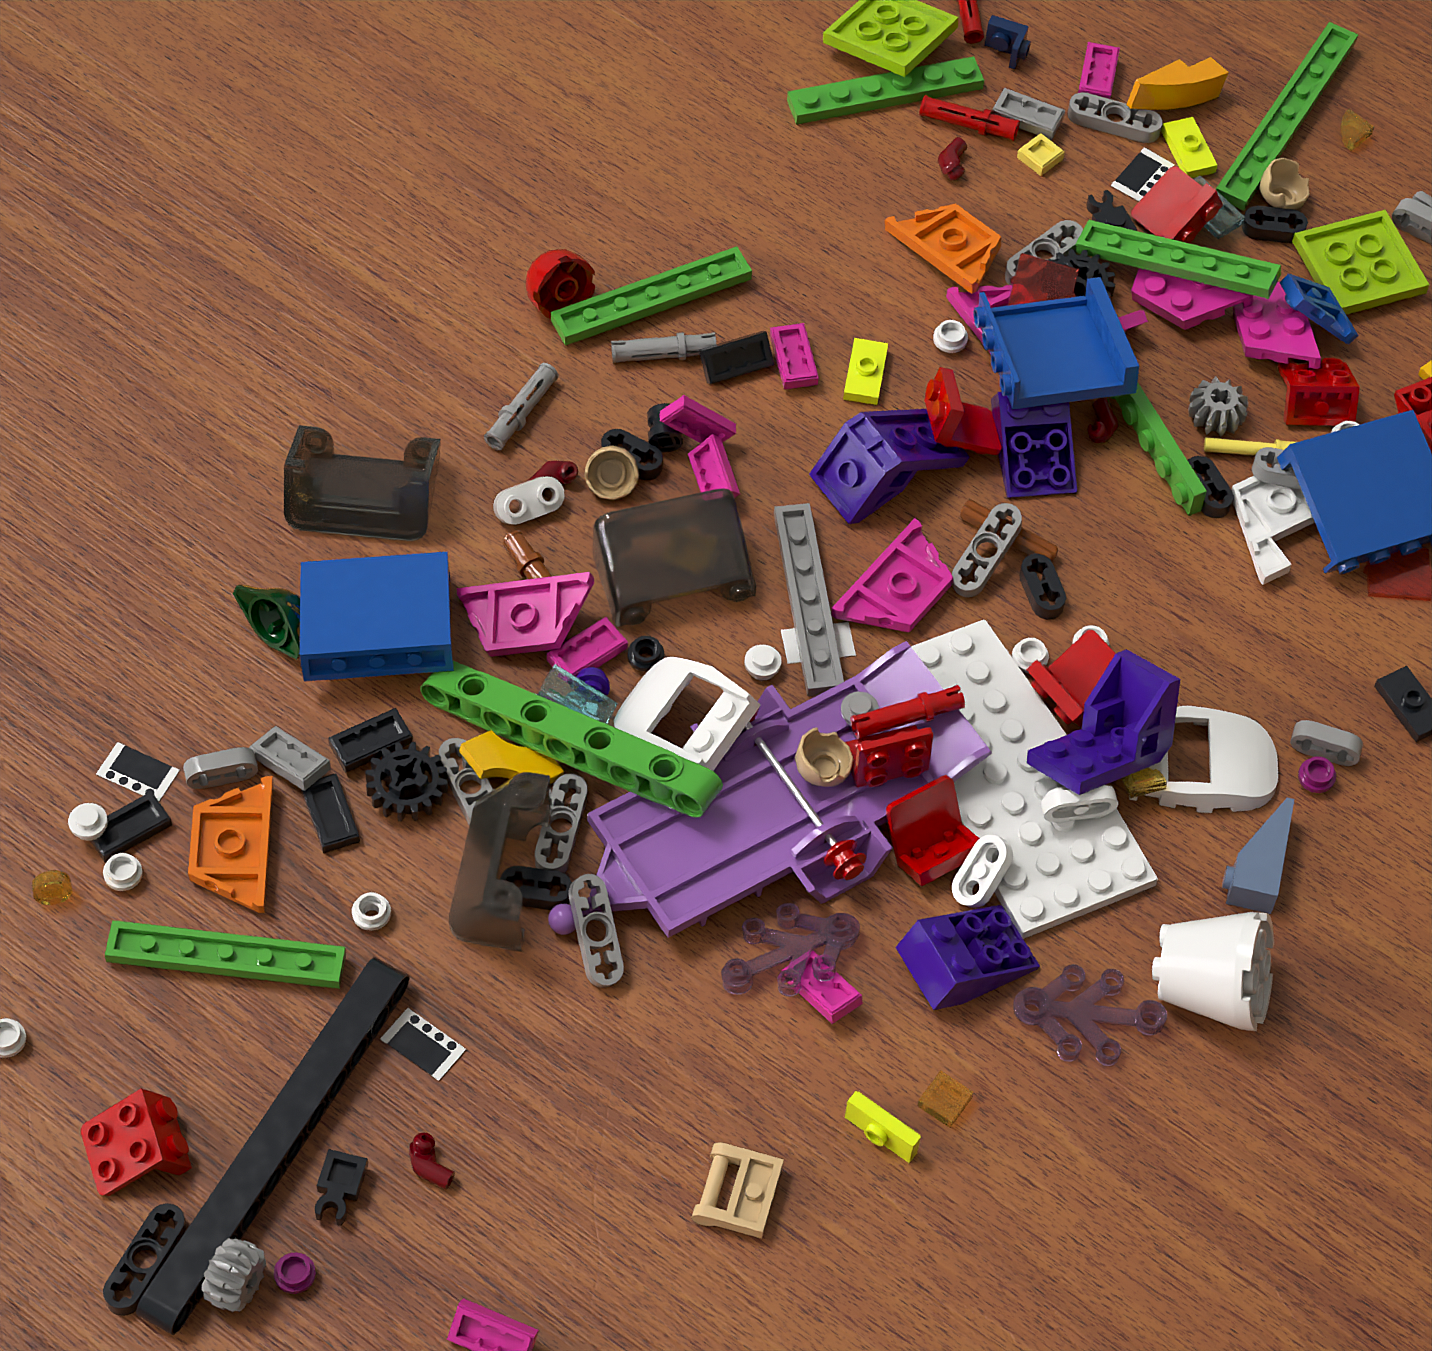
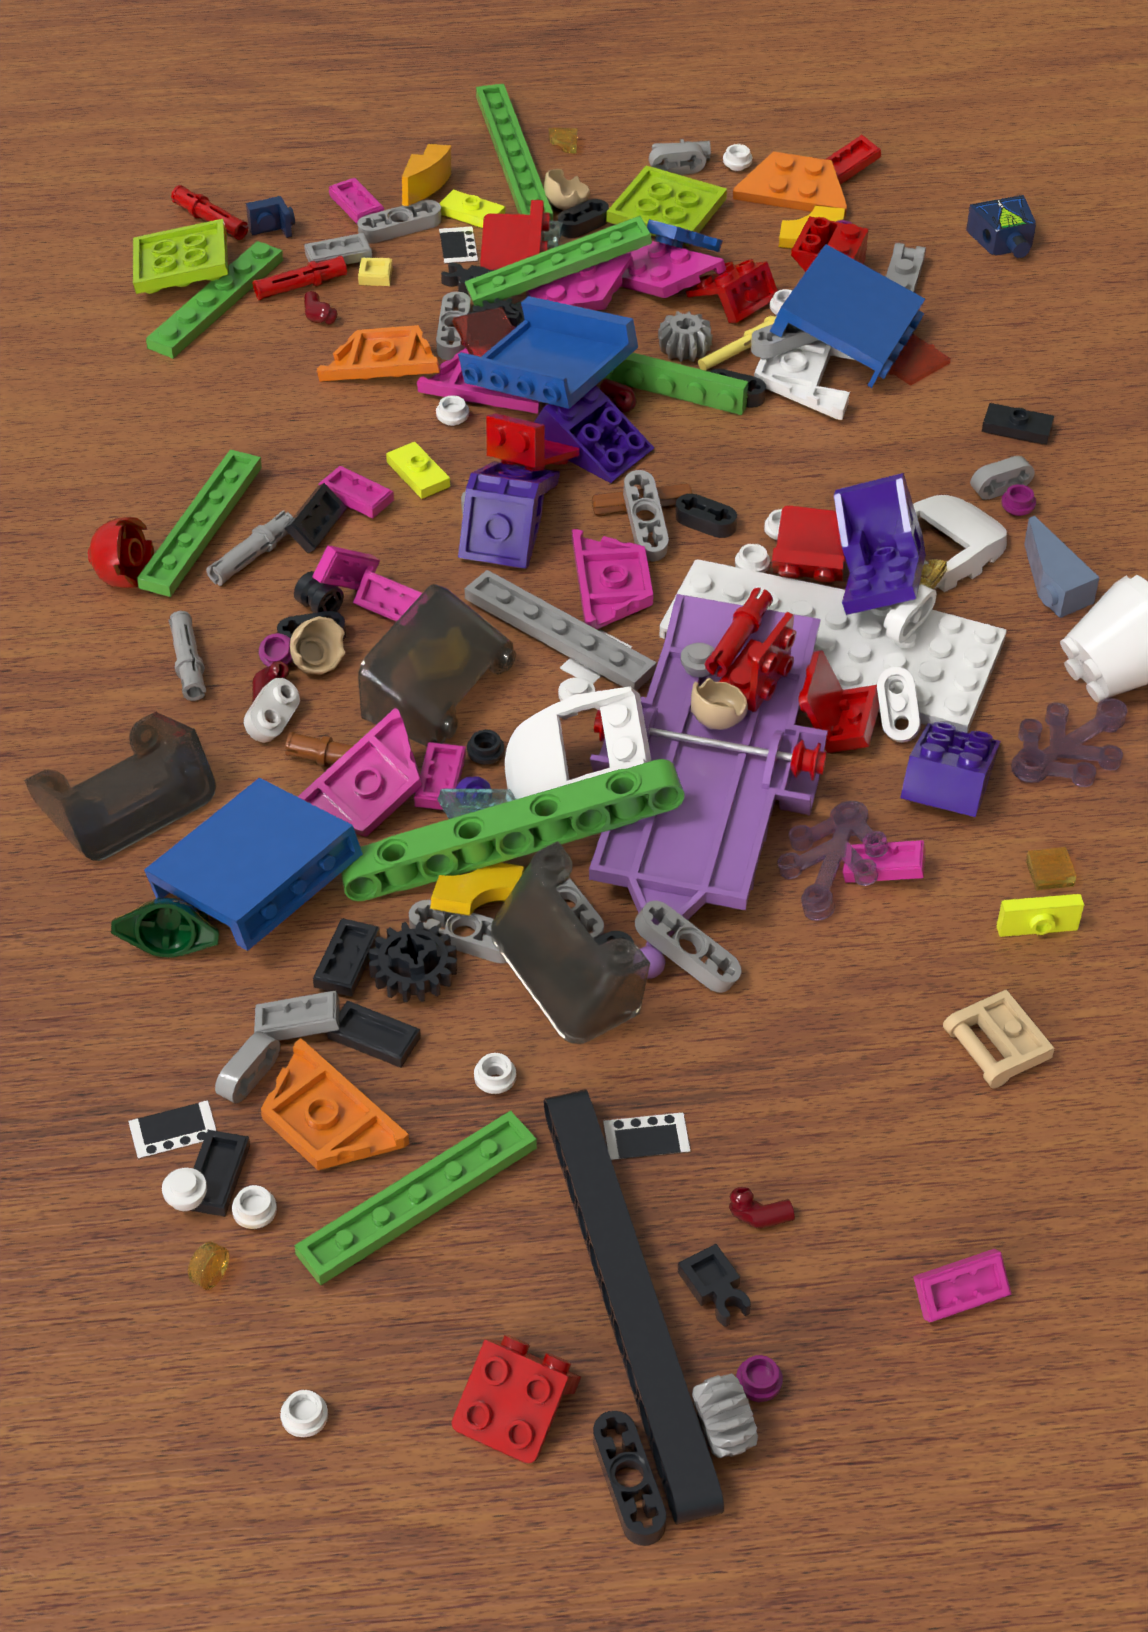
camera: 40 degrees left, 10 degrees down
none -> magenta plate [259,633,293,667]

